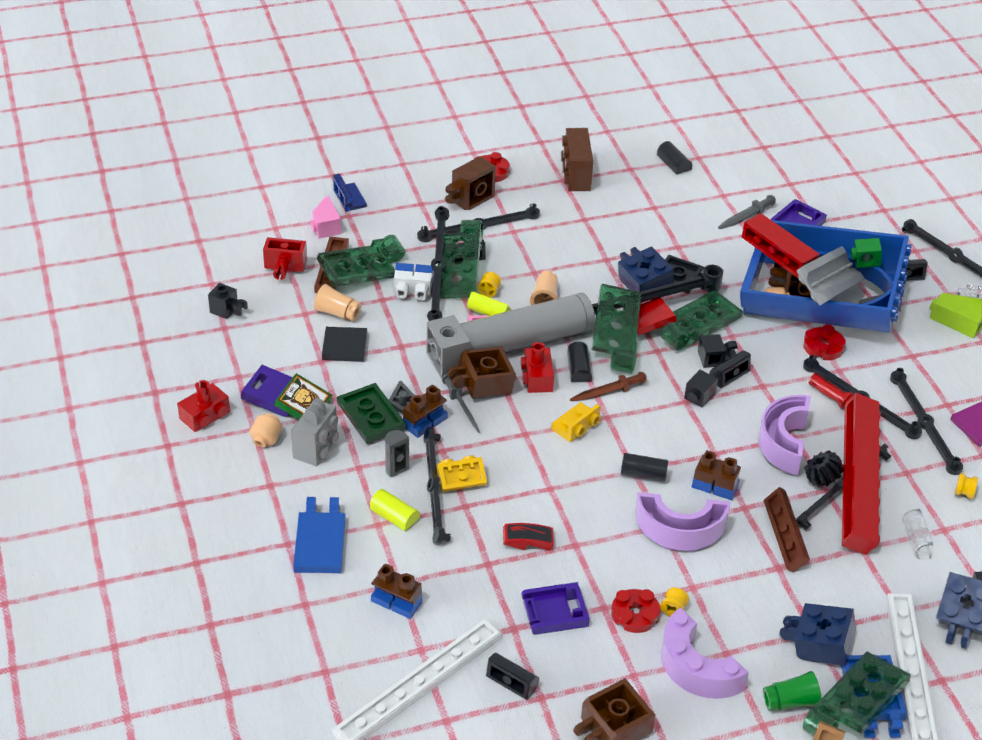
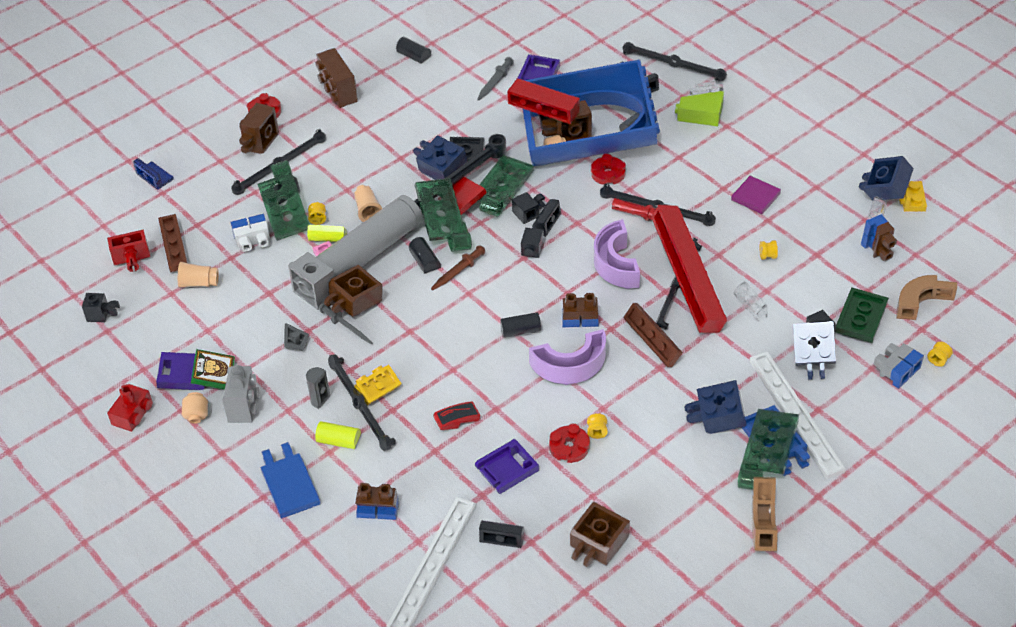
camera: 20 degrees left, 5 degrees up
bright pink slope [310,196,341,238] -> none
clear green hinge [316,235,406,287] -> none
black tile [322,326,367,362] -> none
dark green plate [337,383,406,444] -> none
reddish brown hips [403,385,448,438] -> none
black piece [427,206,450,321] -> none
red brick [520,342,554,393] -> none
yellow bracket [551,402,601,443] -> none
lavender brick [661,608,749,699] -> none
green plant [763,671,822,711] -> none
light grey plate [796,246,865,305] -> none
black gear [804,450,844,488] -> none
green brick [851,238,882,268] -> none
black piece [890,368,963,475] -> none

